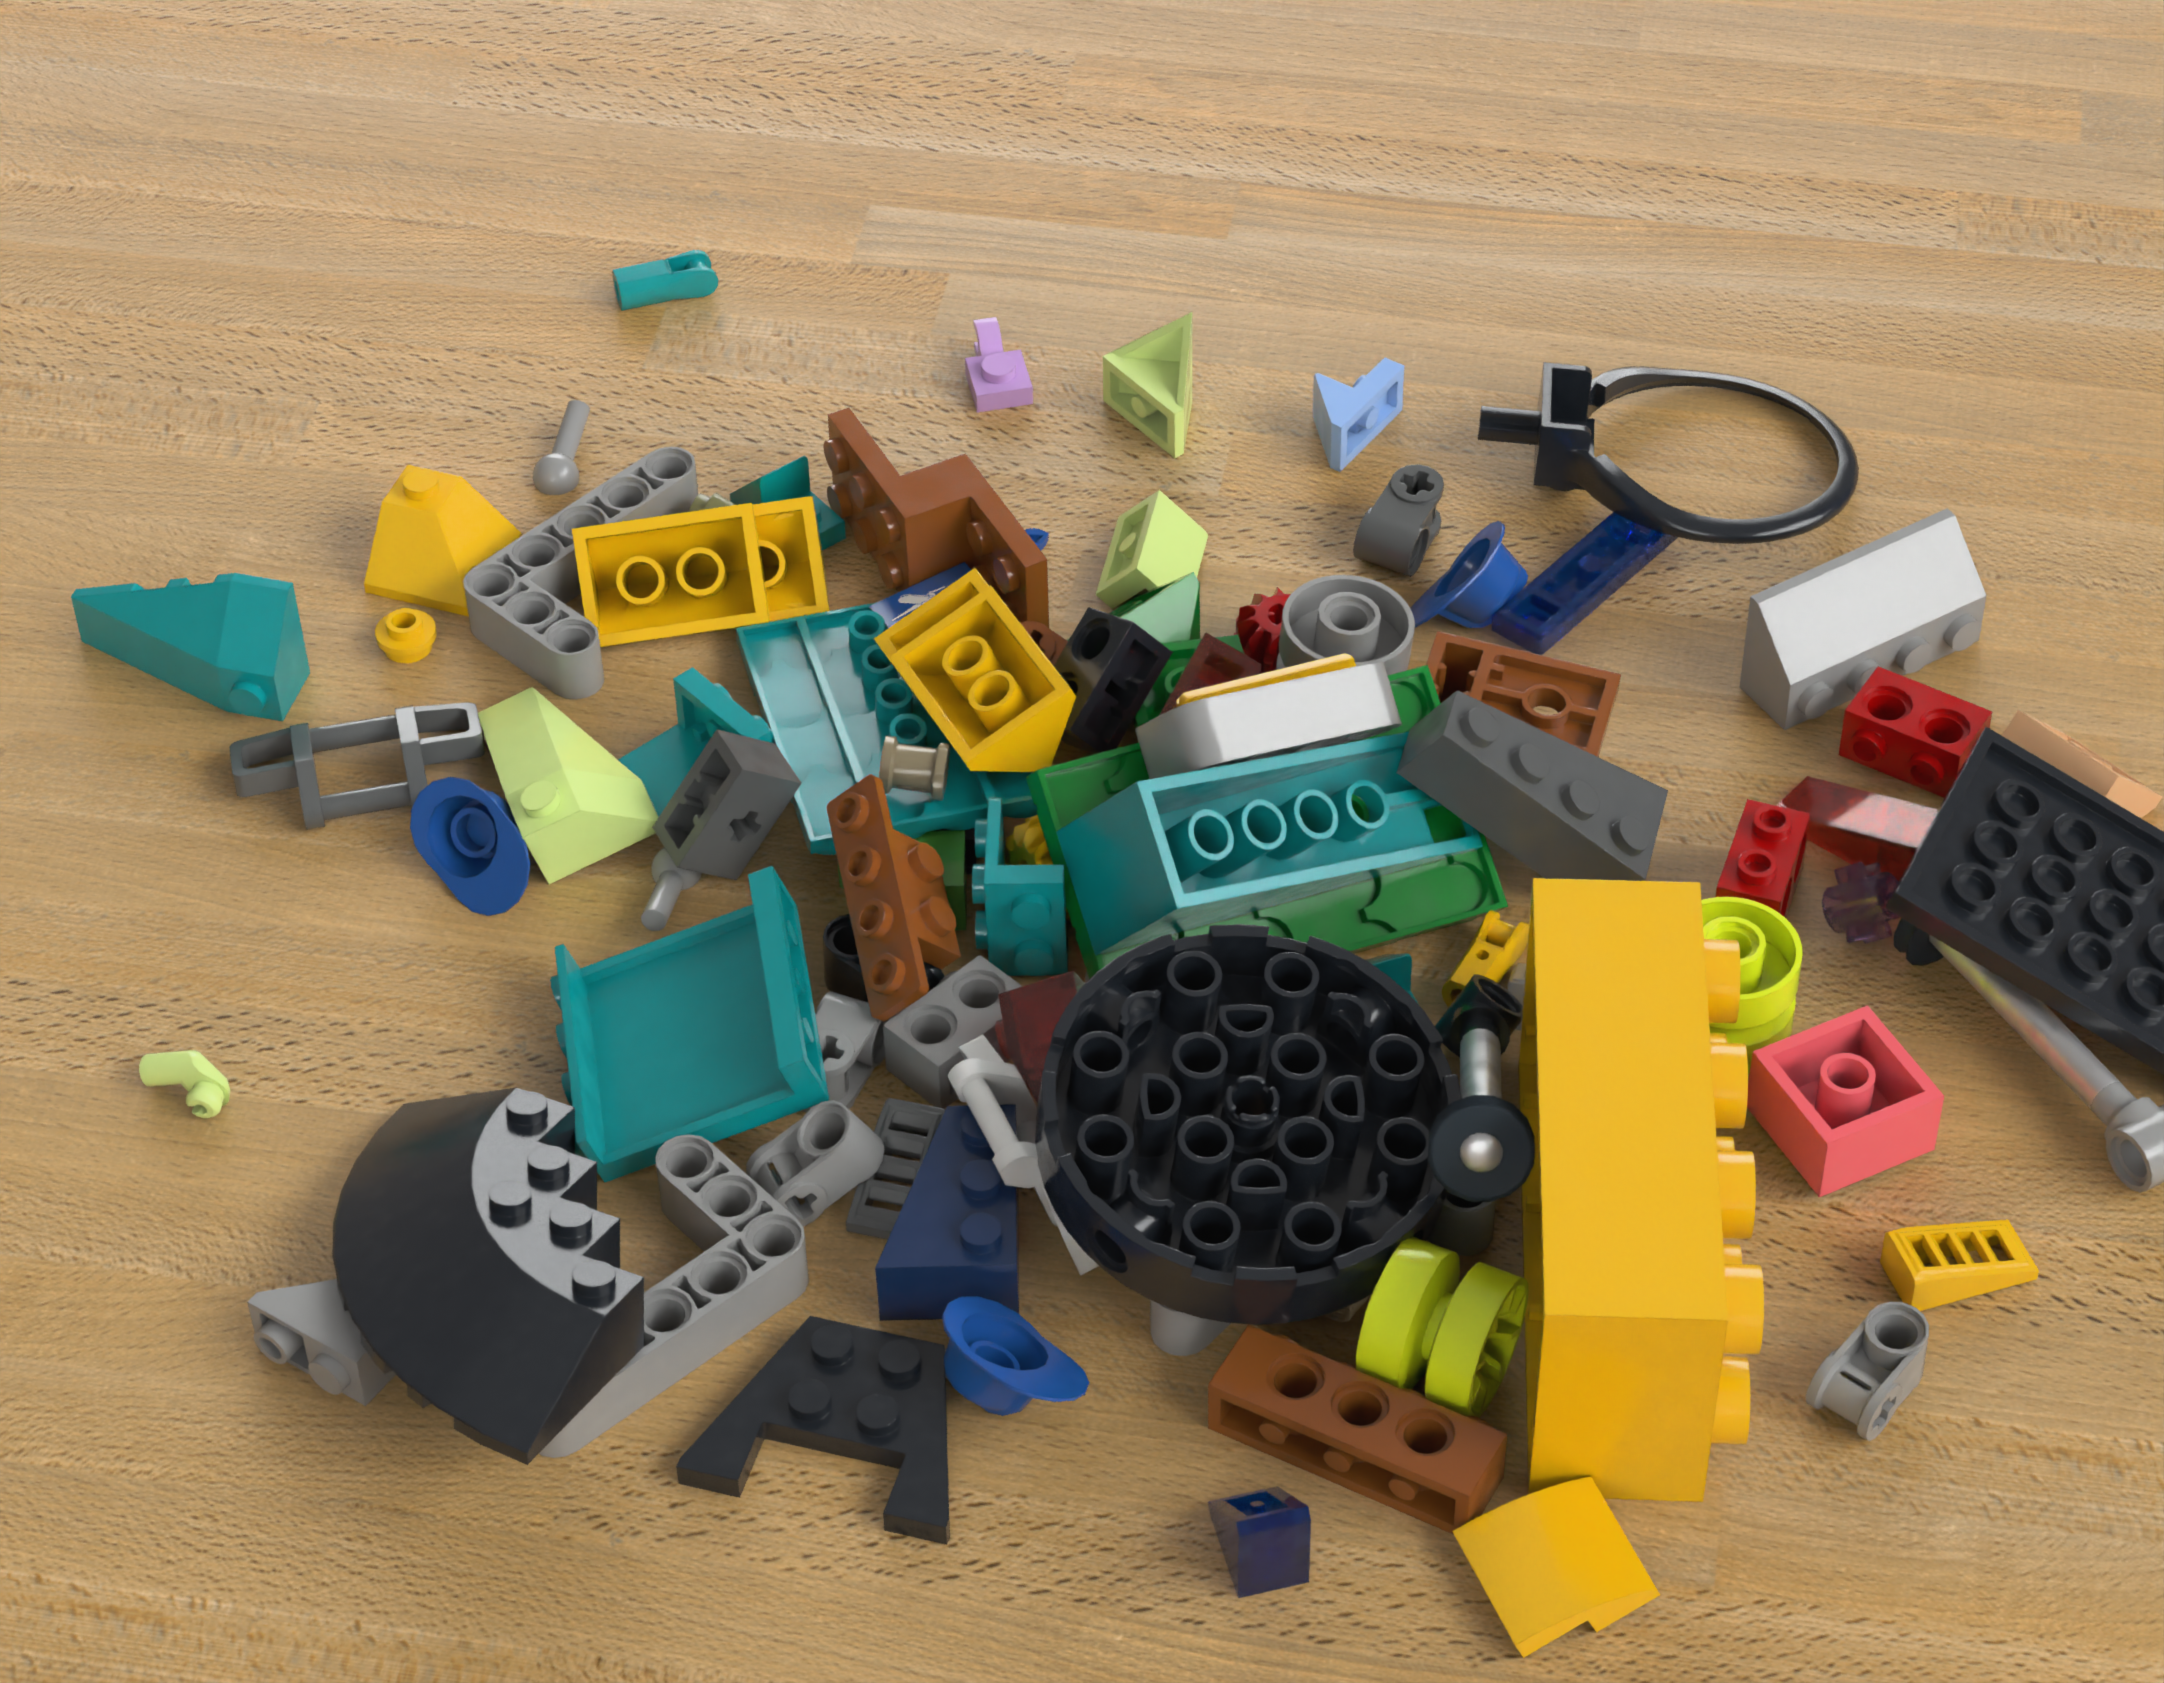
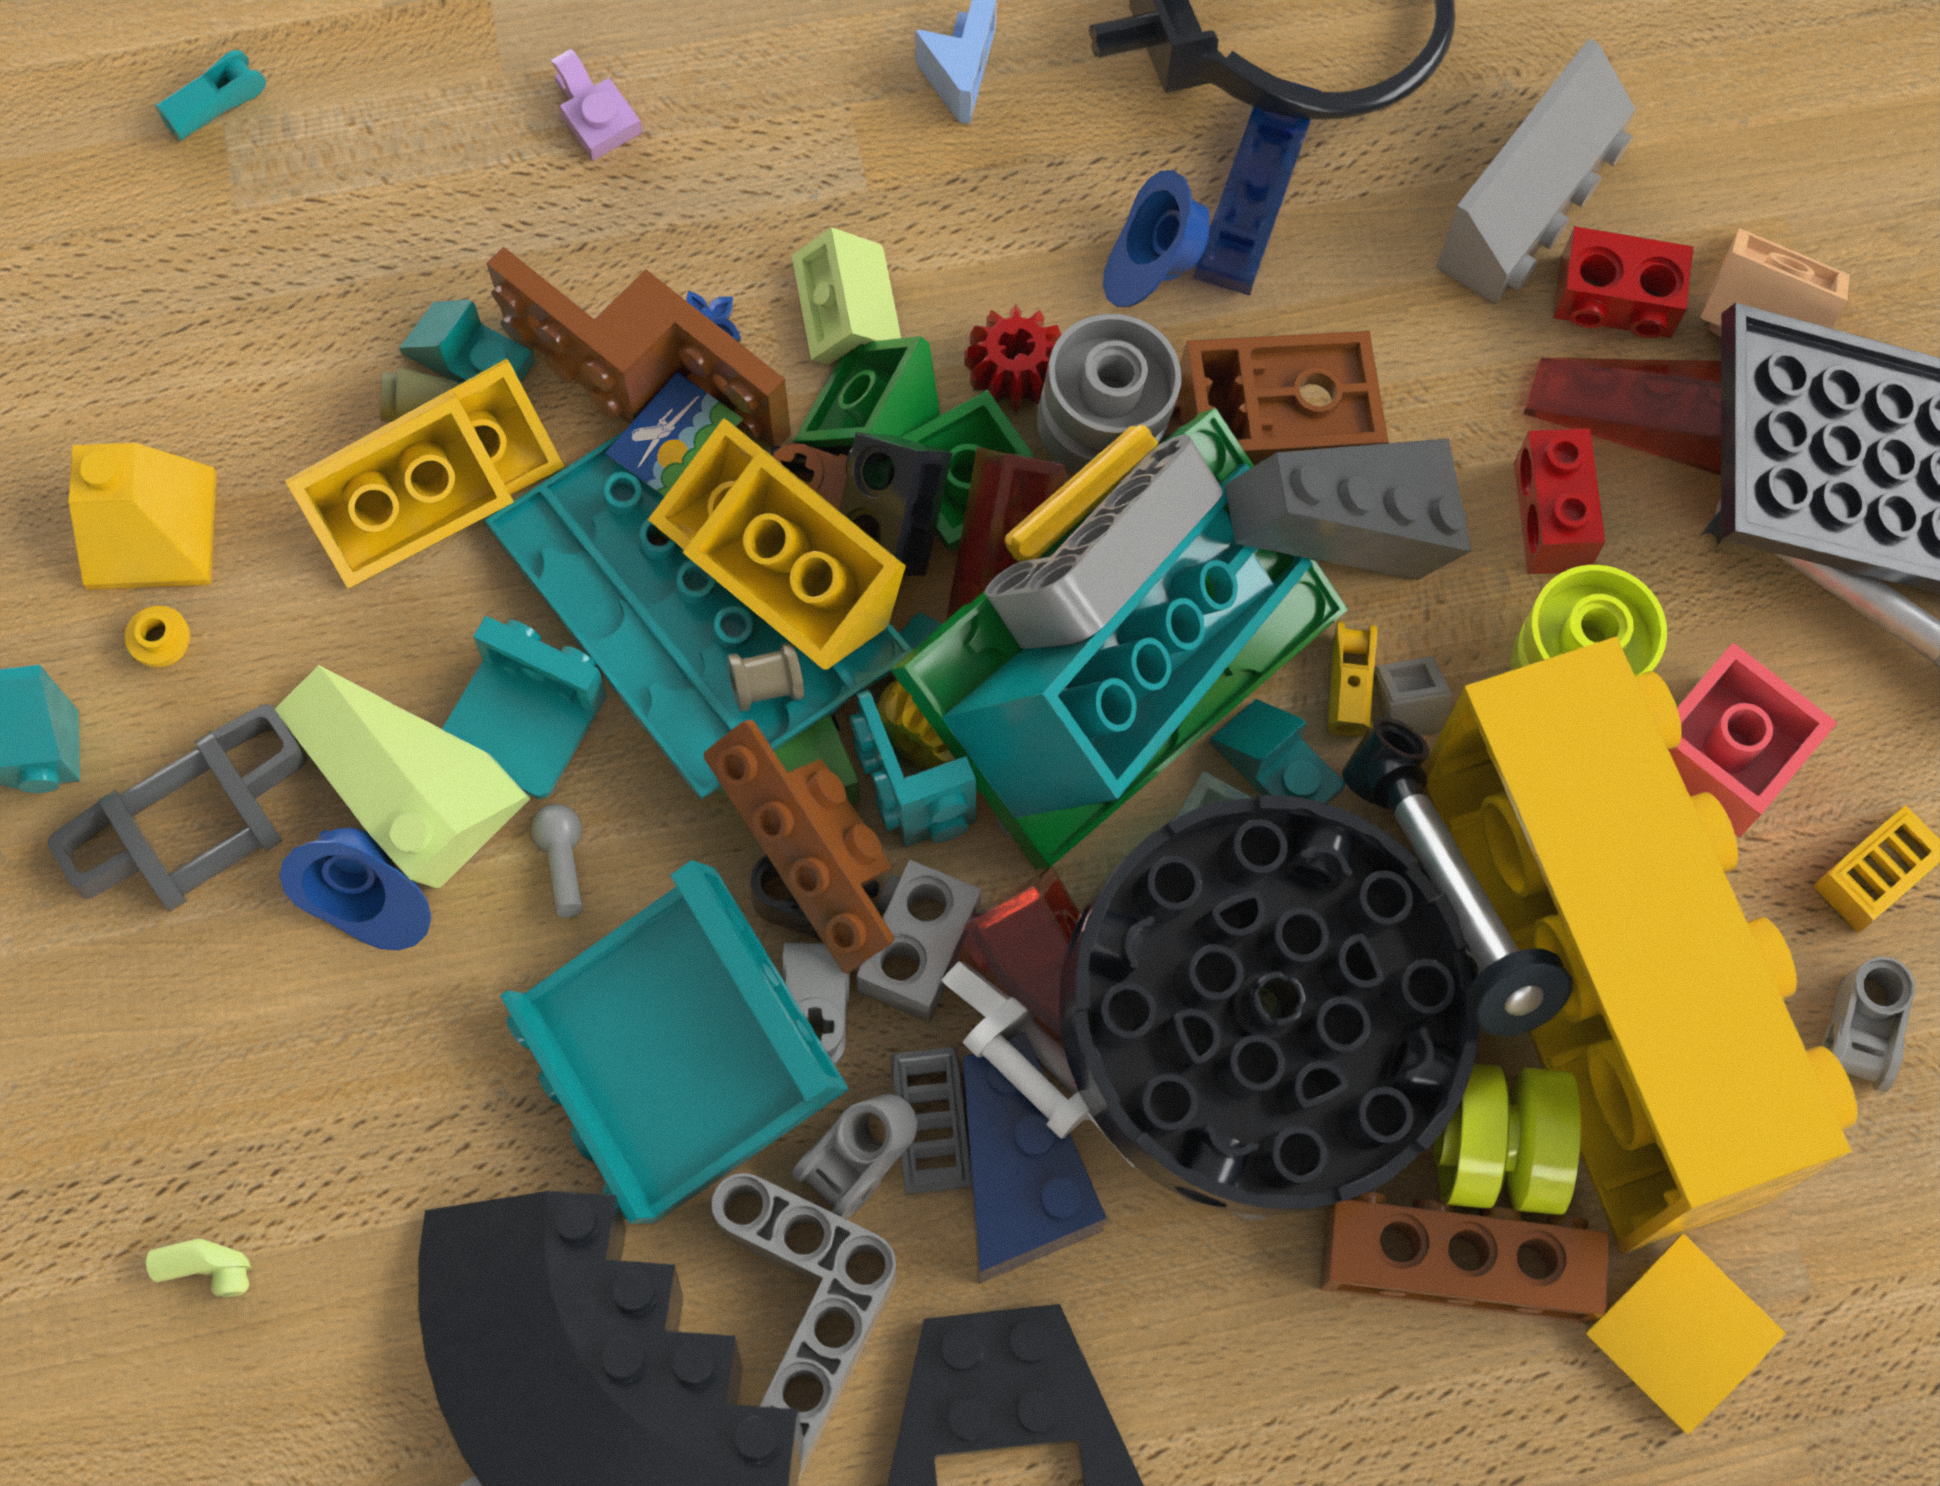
camera: 25 degrees left, 25 degrees up
light grey beam [463,447,699,700] -> none
light grey bar [533,400,590,495] -> none
dark grey brick [652,730,802,880] -> none
blue piece [942,1296,1089,1416] -> none
yellowish green slope [1103,312,1192,458] -> none
clear blue slope [1208,1486,1311,1598] -> none
dark grey piece [1353,464,1444,577] -> none
gear [1822,862,1900,944] -> none

